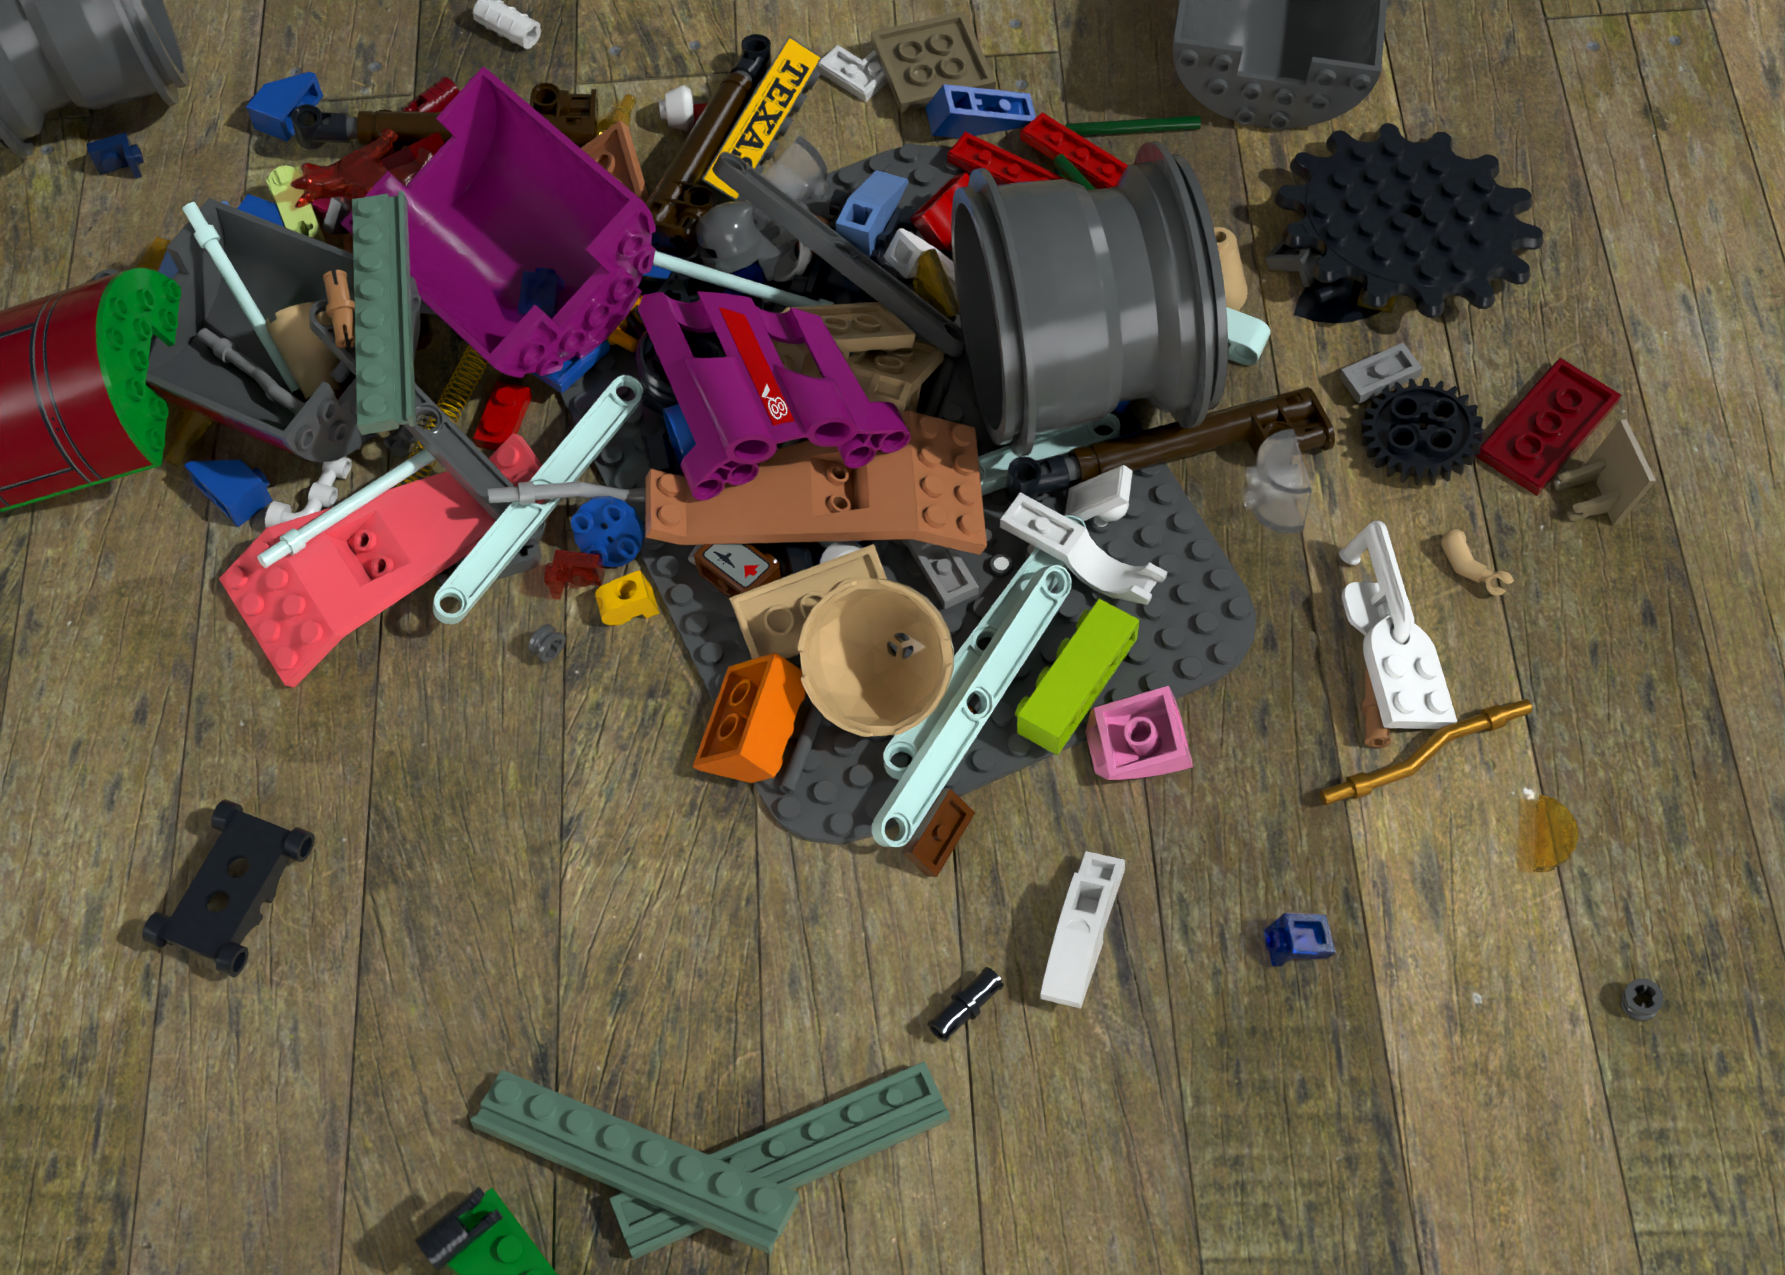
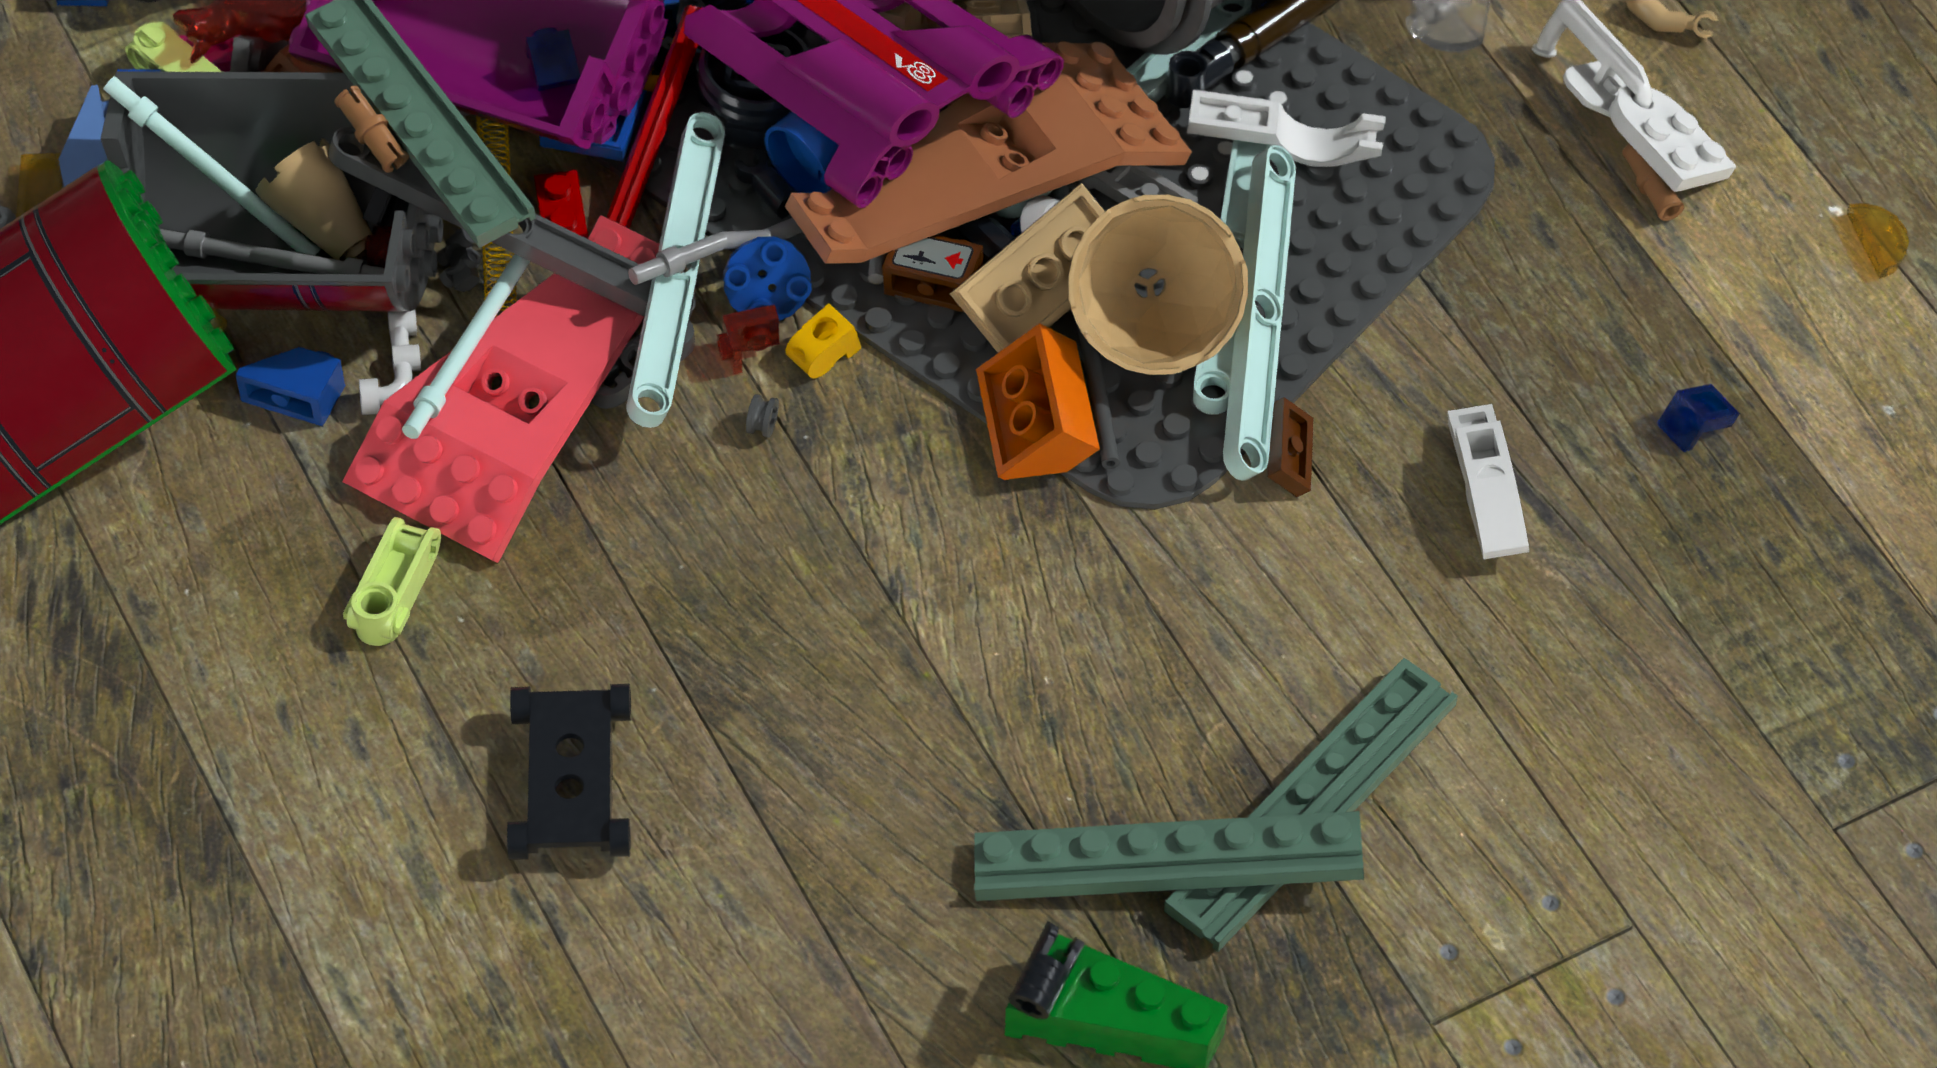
camera: 30 degrees left, 5 degrees down
black pin [927,967,1004,1042] -> none
lime brick [1015,599,1139,756] -> none
white tile [1065,465,1132,522] -> none
bright pink slope [1085,686,1193,780] -> none
pearl gold bar [1319,699,1532,806] -> none
none -> yellowish green piece [343,517,441,646]
none -> red axle [606,5,701,229]

